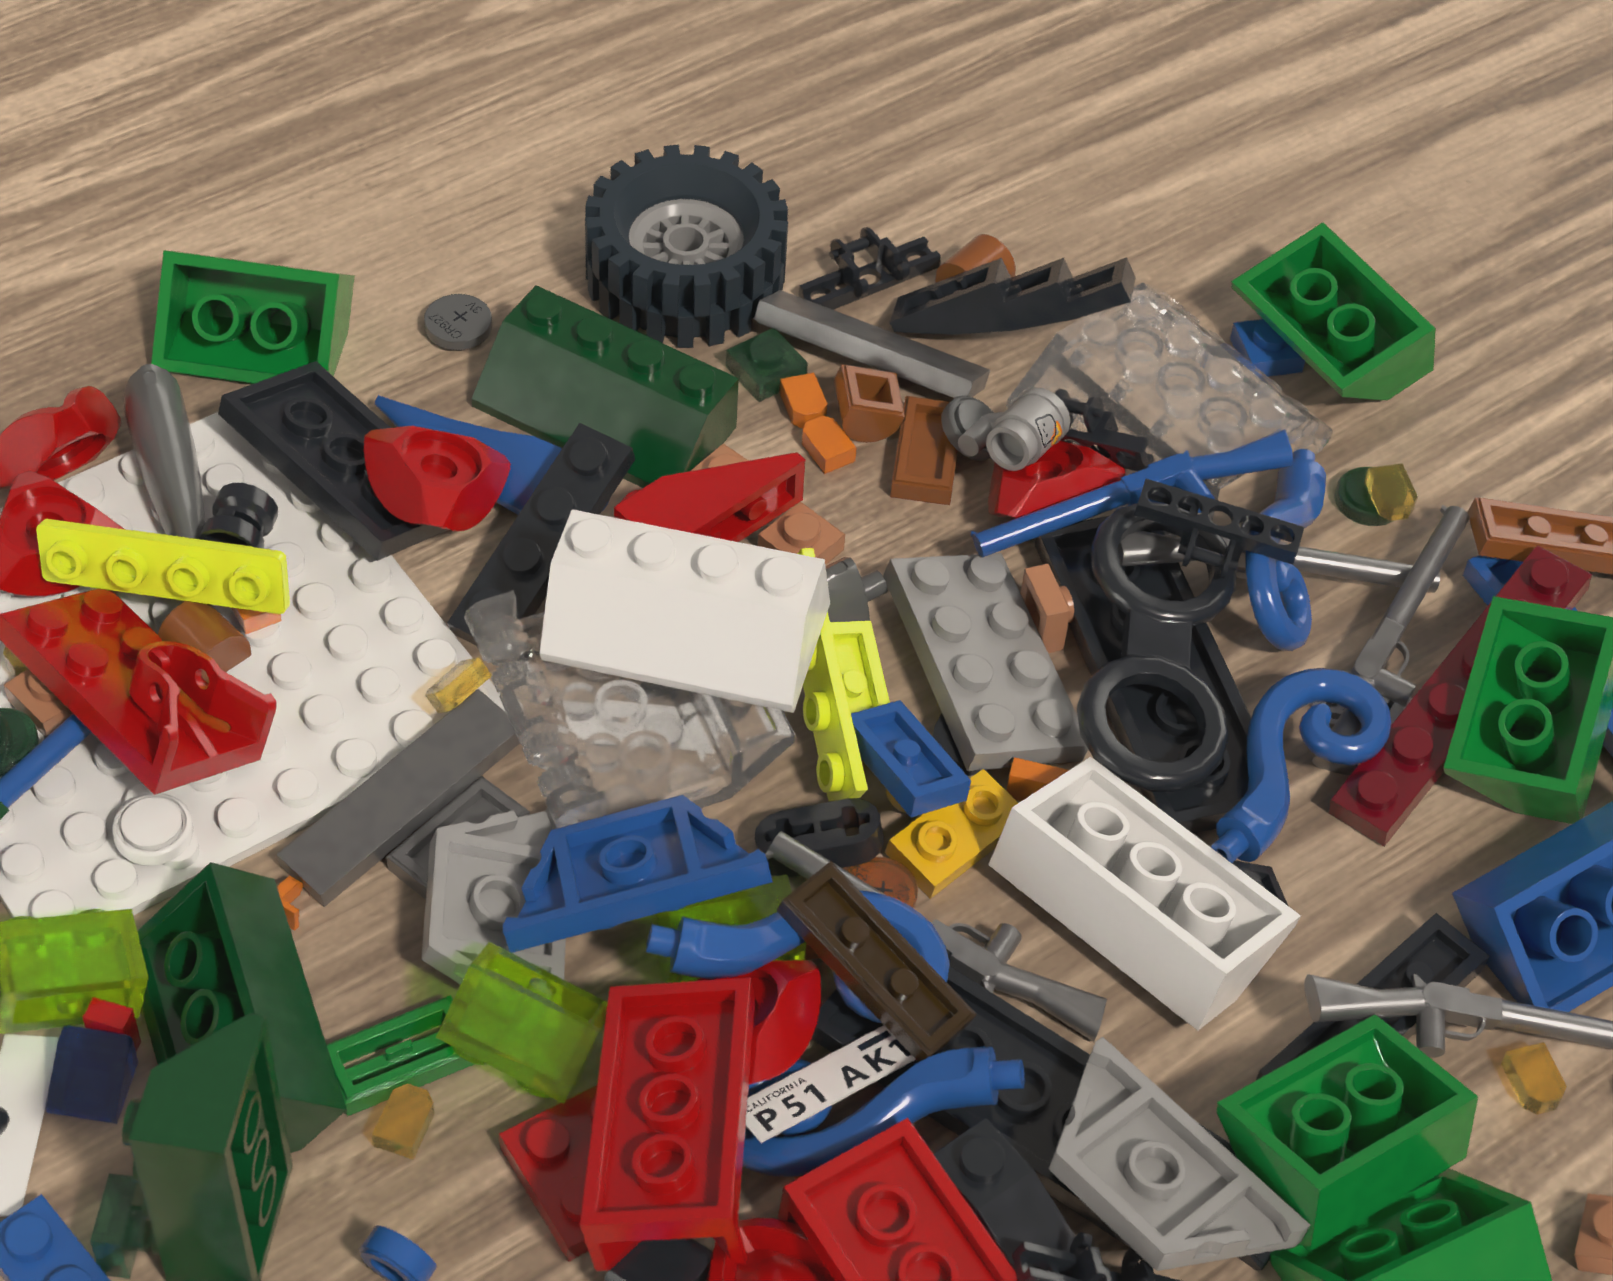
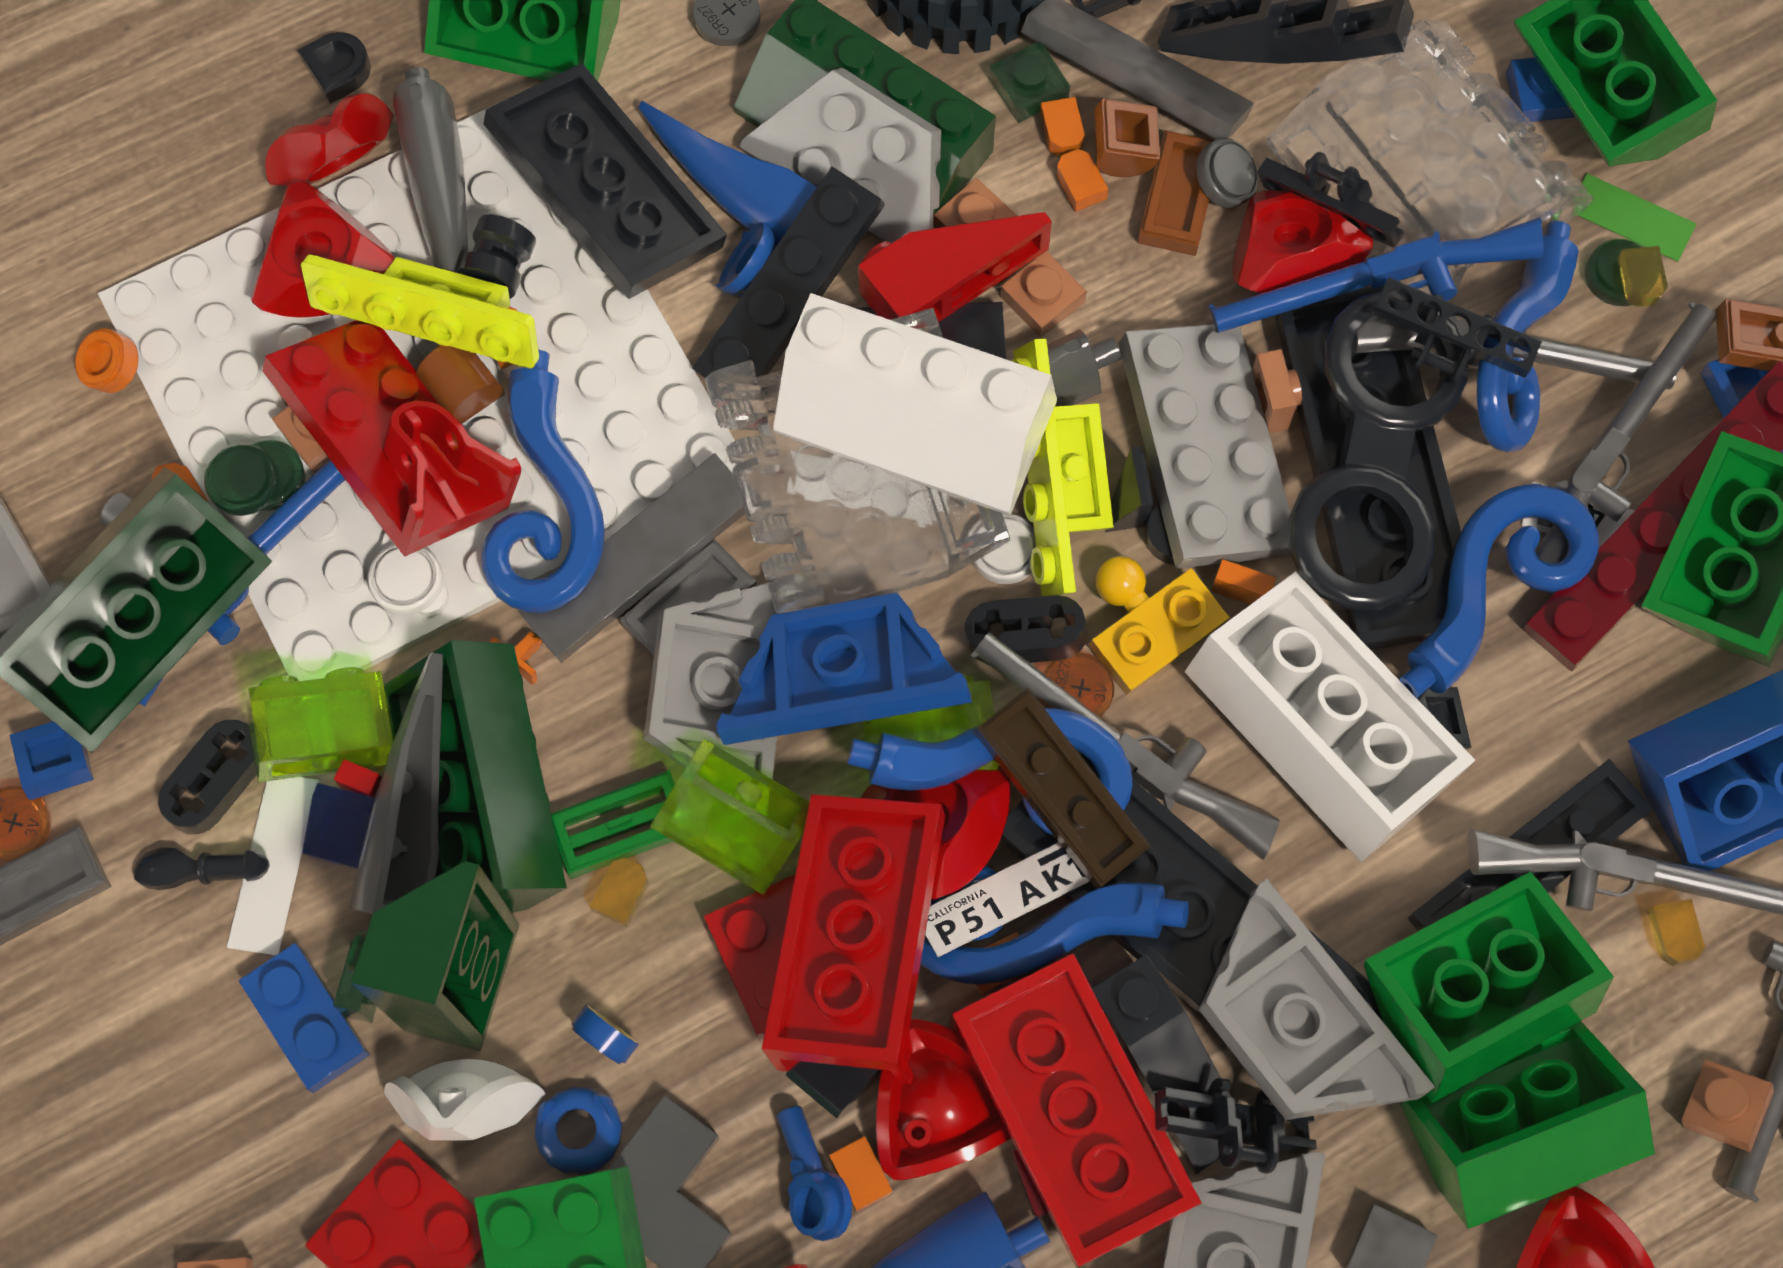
camera: 10 degrees right, 20 degrees up
red hat [364,426,511,531] -> none
clear yellow piece [425,657,492,713] -> none
blue plate [851,700,971,817] -> none
light grey piece [958,387,1071,471] -> none
none -> black tile [298,32,371,104]
none -> dark grey piece [350,653,443,914]
none -> blue plant [481,349,605,613]
none -> blue piece [716,222,775,298]
none -> light grey wing [739,68,941,243]
none -> white piece [969,513,1036,584]
none -> black slope [1105,446,1153,532]
none -> bright green sticker [1568,173,1697,262]

